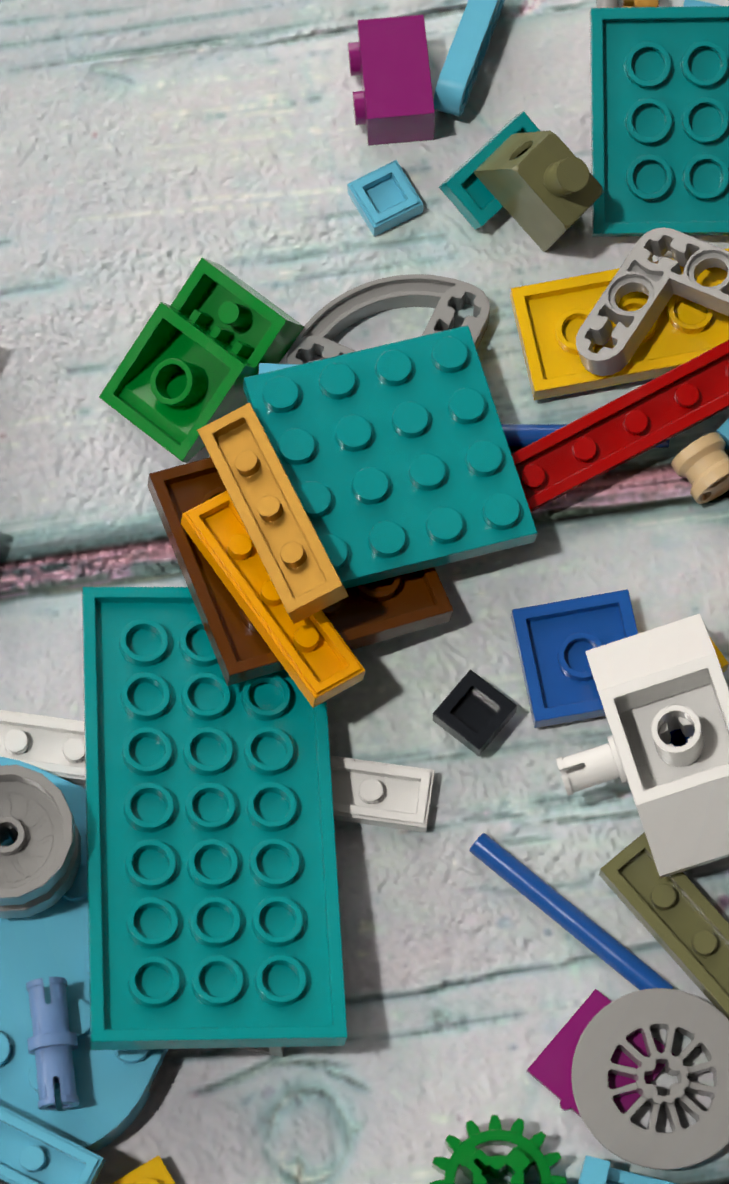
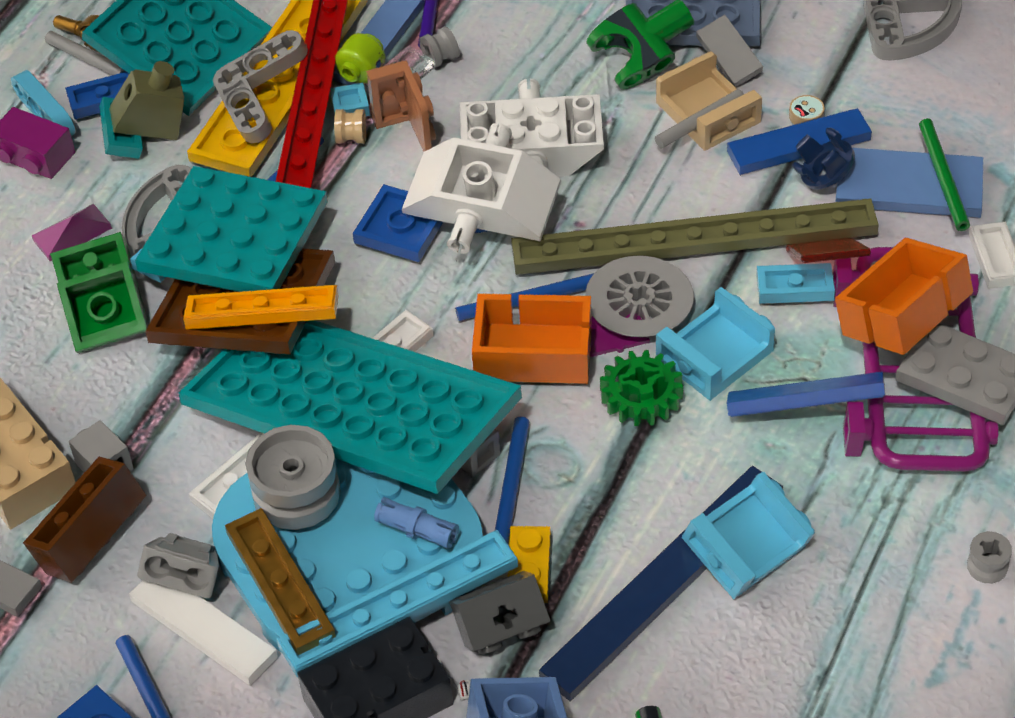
camera: 55 degrees left, 20 degrees down
plate [197,403,348,624] -> none
medium azure tile [347,160,423,237] -> none
black plate [432,669,517,756] -> none
none -> magenta slope [32,203,112,261]
none -> blue plate [65,72,129,120]
none -> orange piece [472,294,592,384]
none -> blue bar [495,416,530,544]

